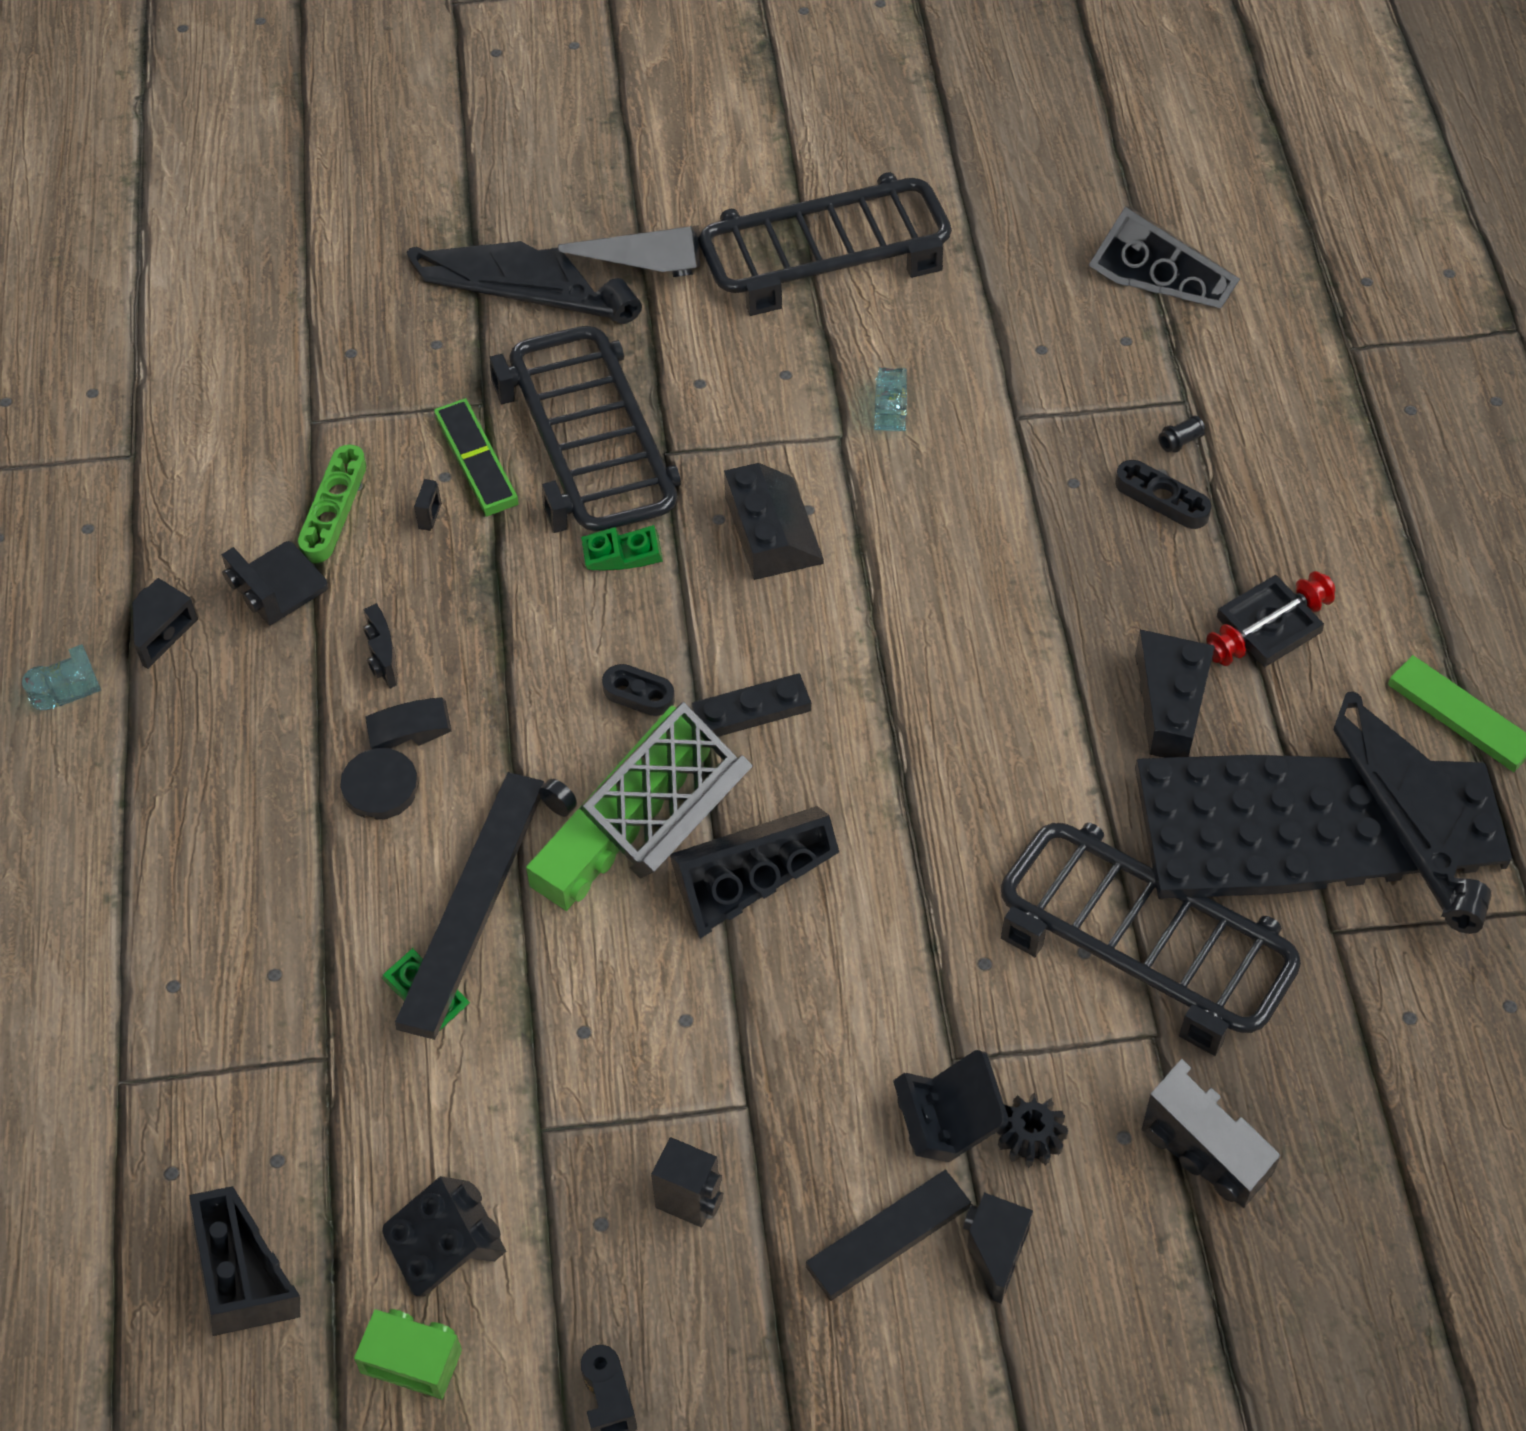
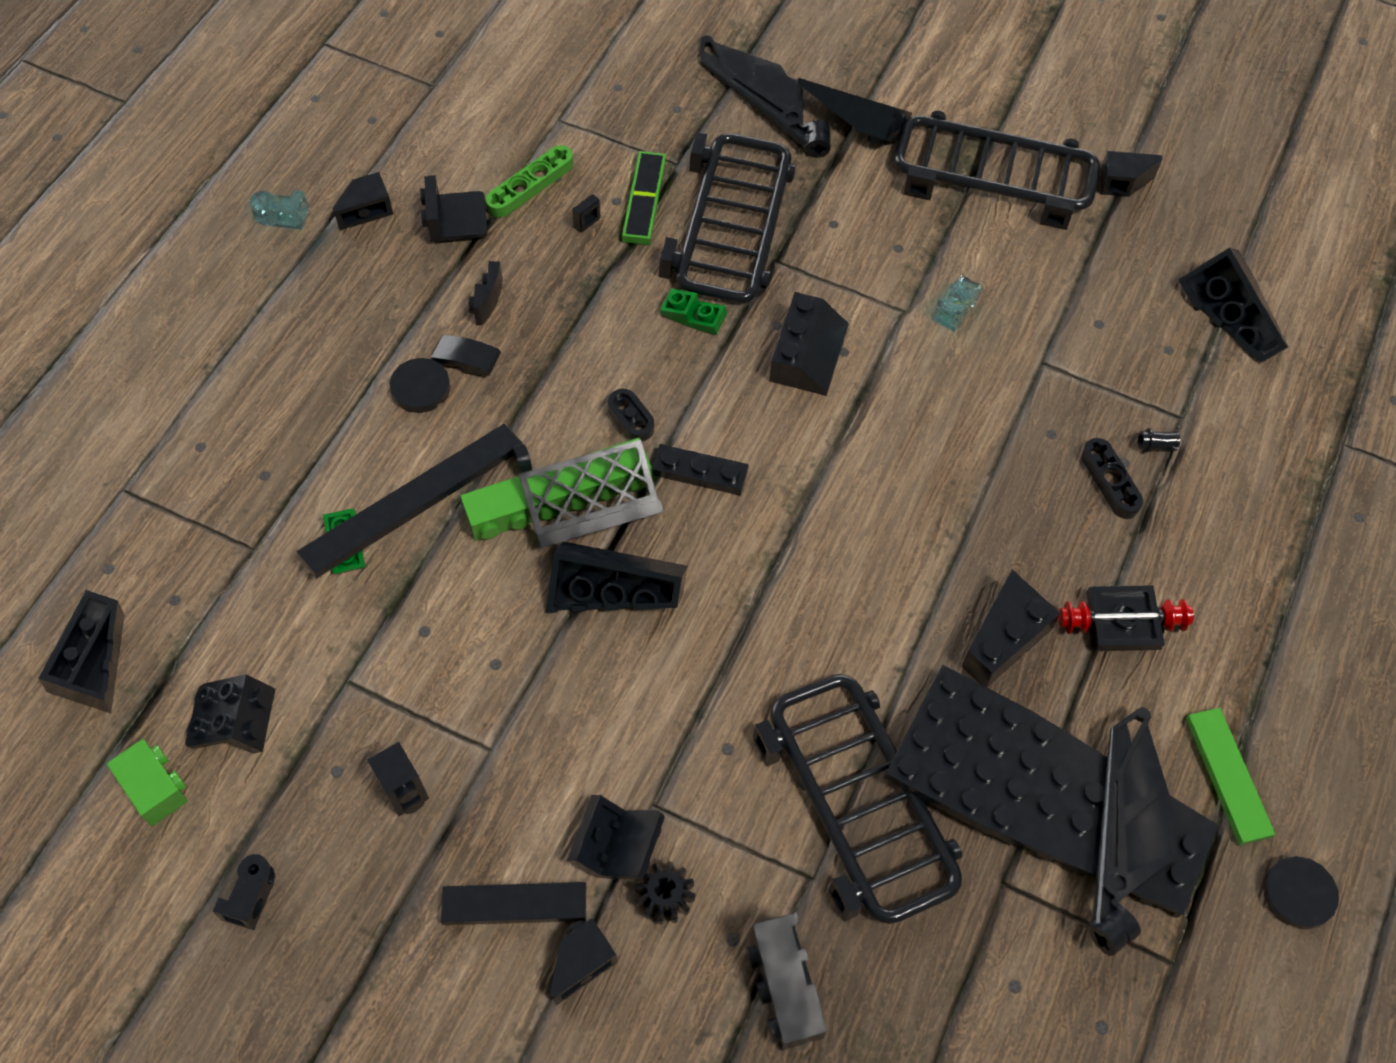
camera: 30 degrees right, 5 degrees up
none -> black slope [1100,151,1163,197]

